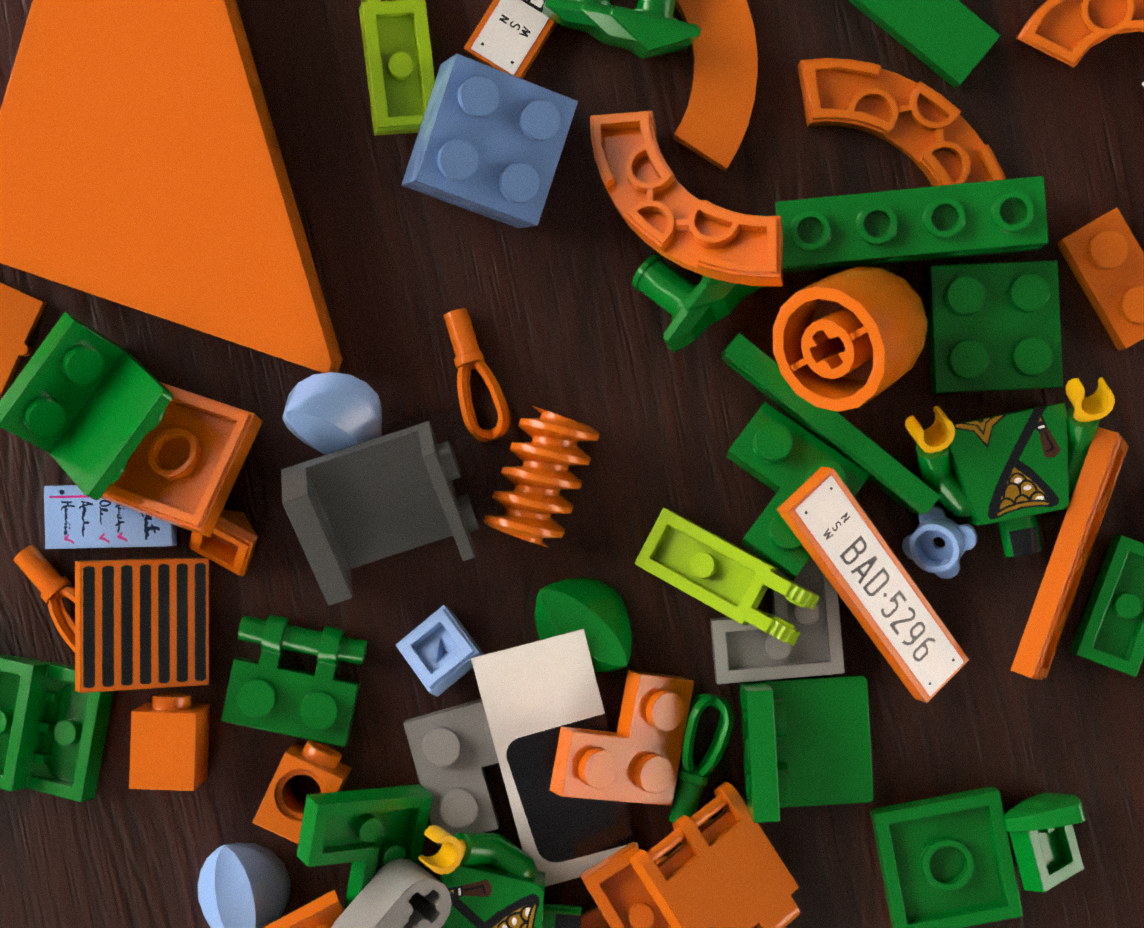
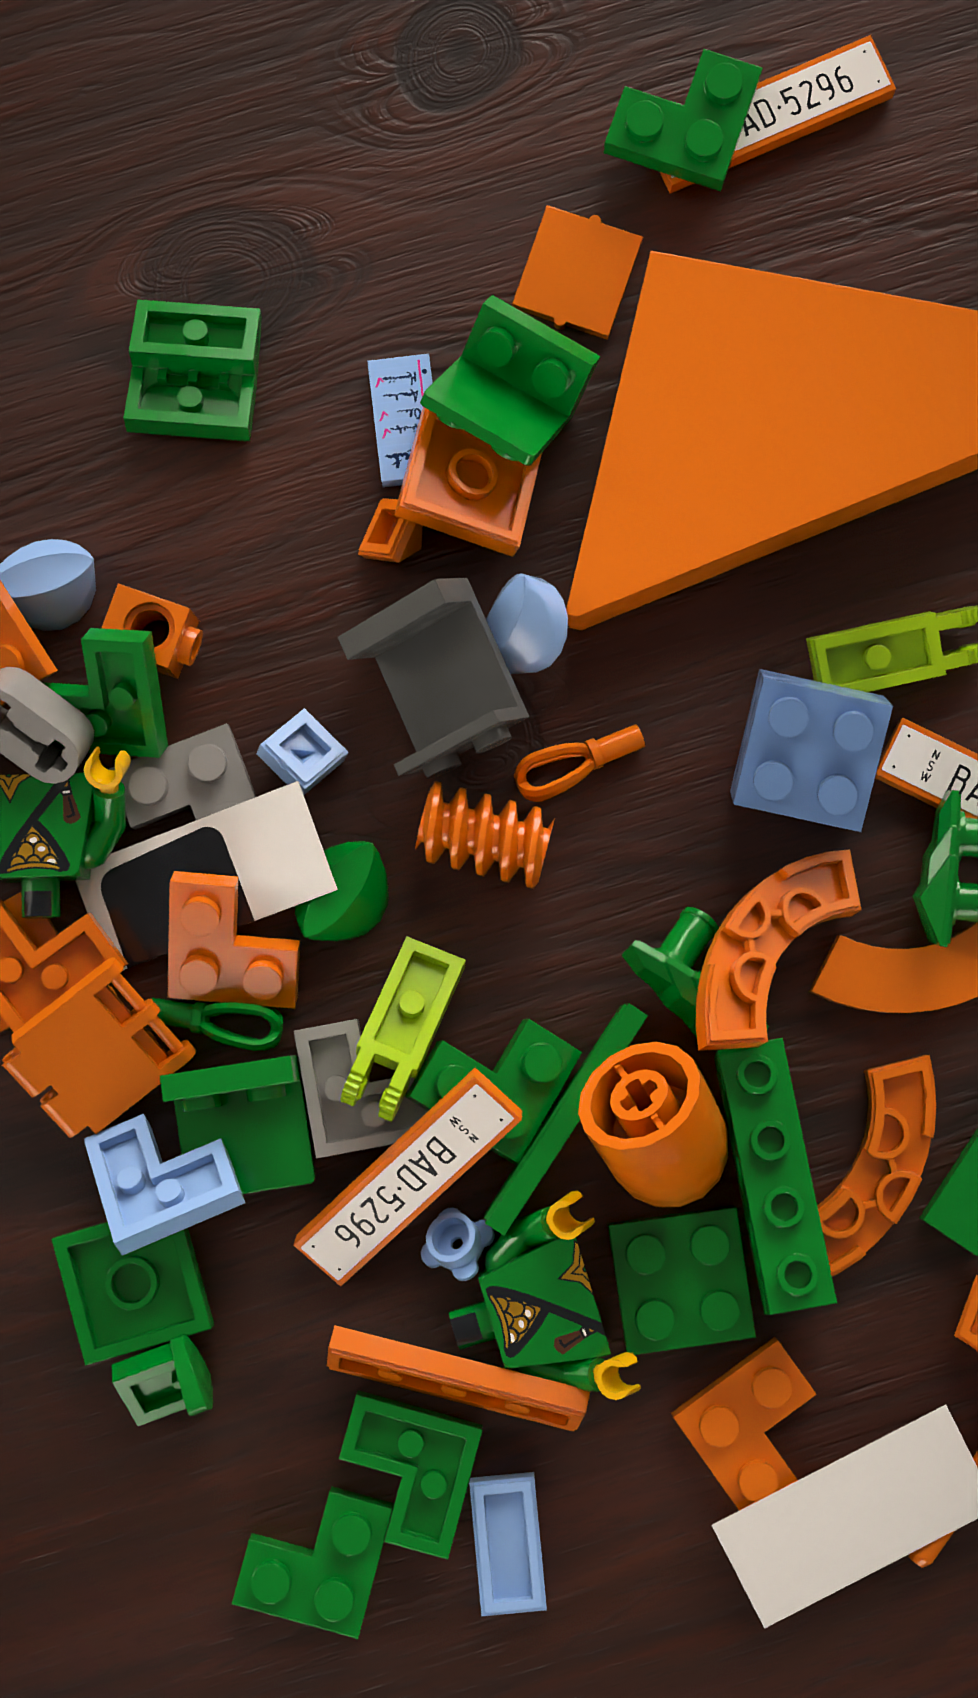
camera: 90 degrees right, 5 degrees down
orange piece [14,544,75,653] -> none
tile [75,557,209,693] -> none
orange brick [129,692,210,791] -> none
green plate [221,614,368,747] -> none
none -> light blue plate [84,1114,245,1255]

